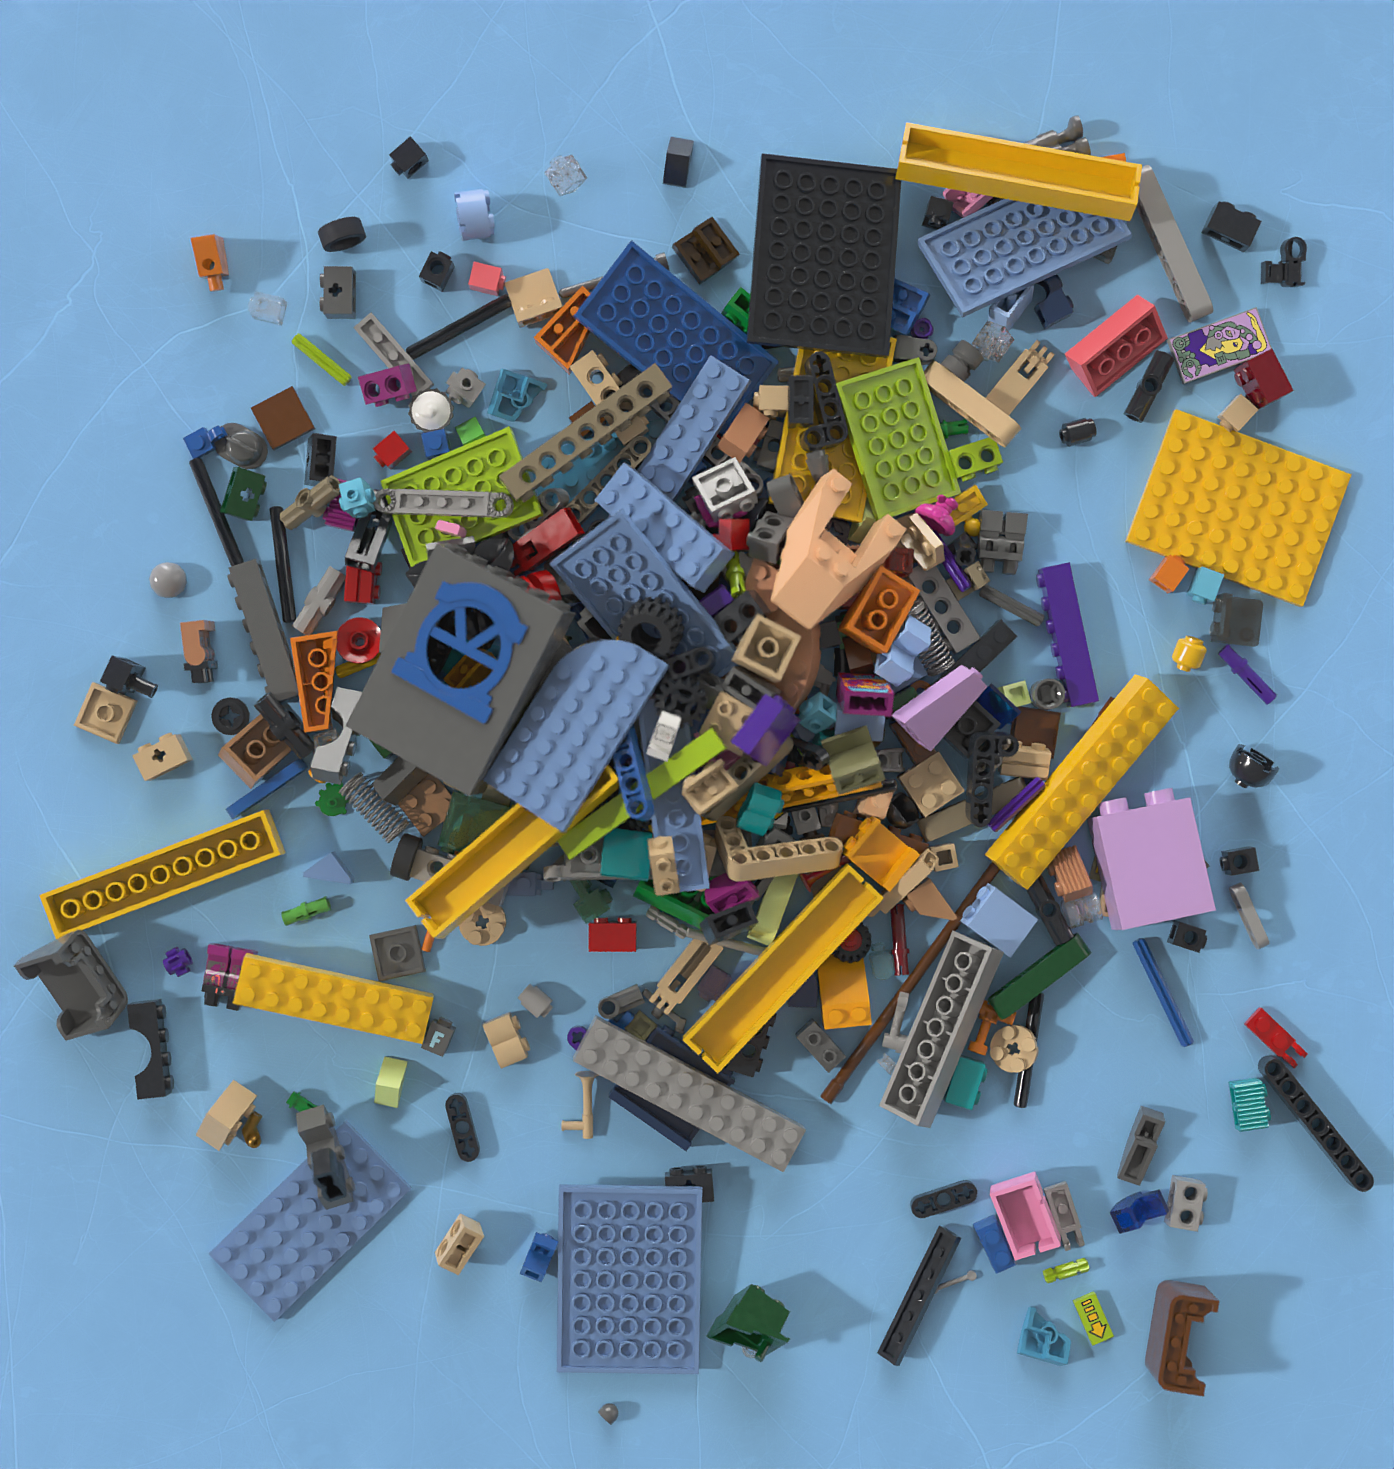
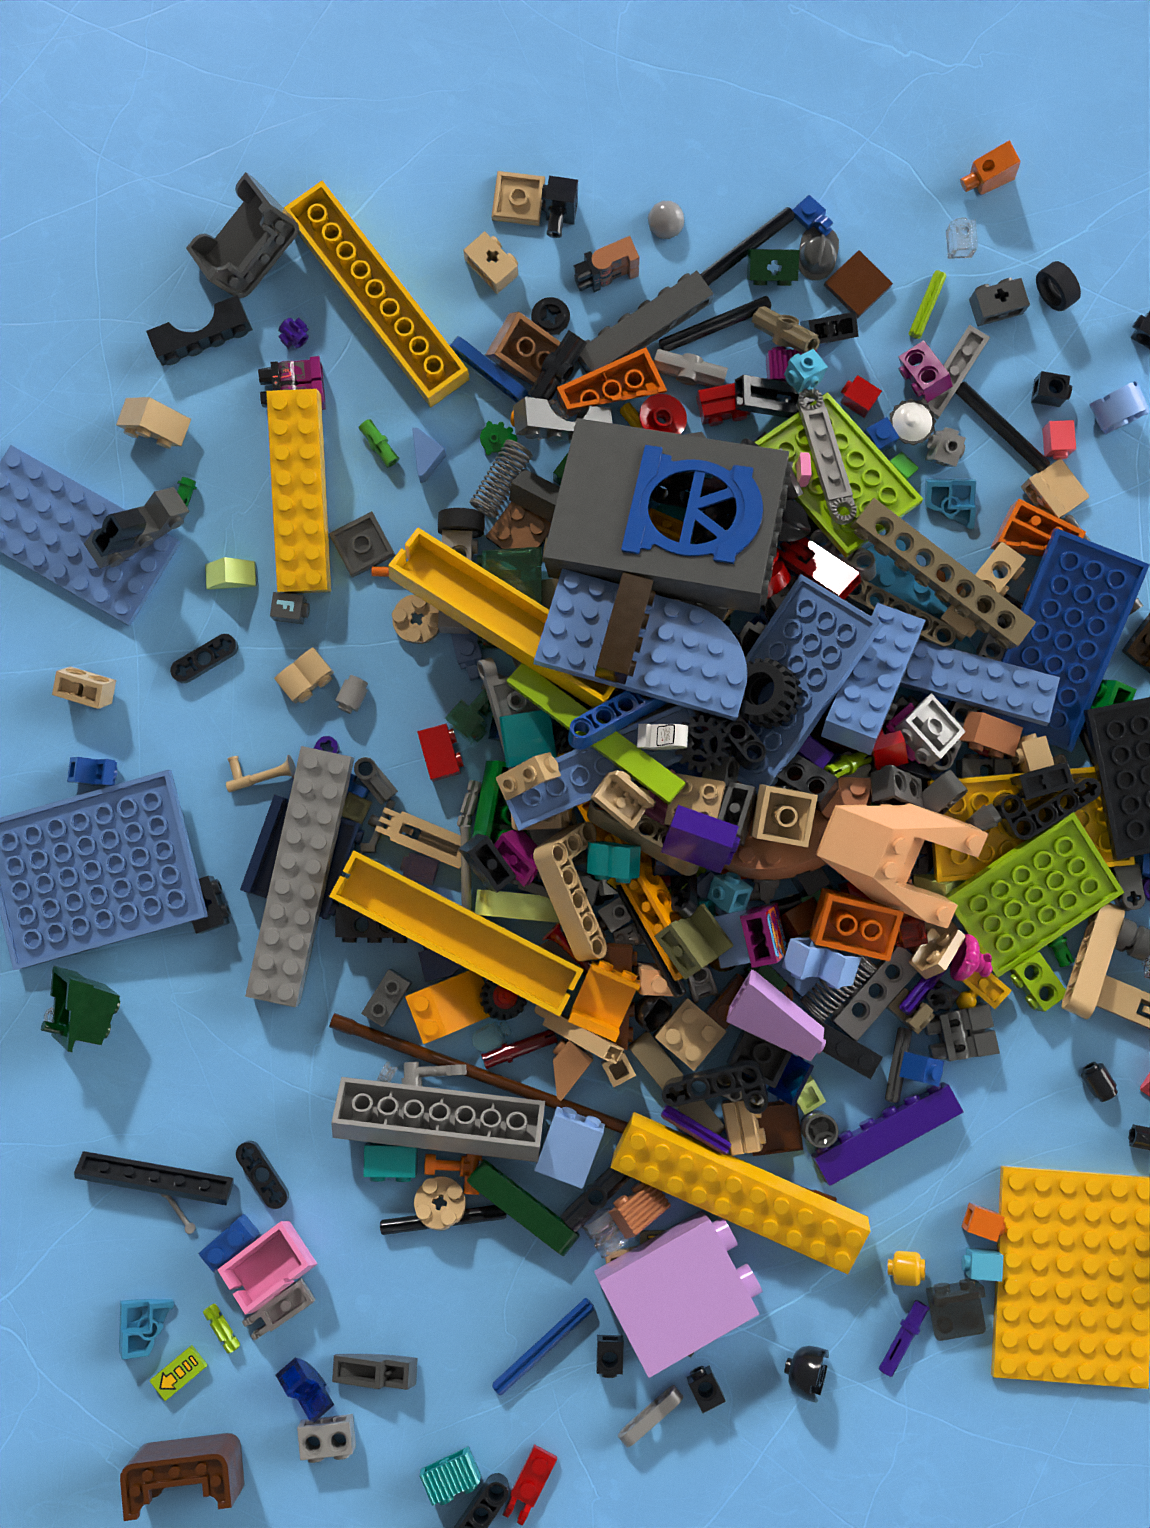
camera: 65 degrees right, 5 degrees down
pearl gold arm [242,1111,262,1148] -> none
none -> dark brown brick [595,573,656,684]
none -> blue brick [899,1051,944,1087]

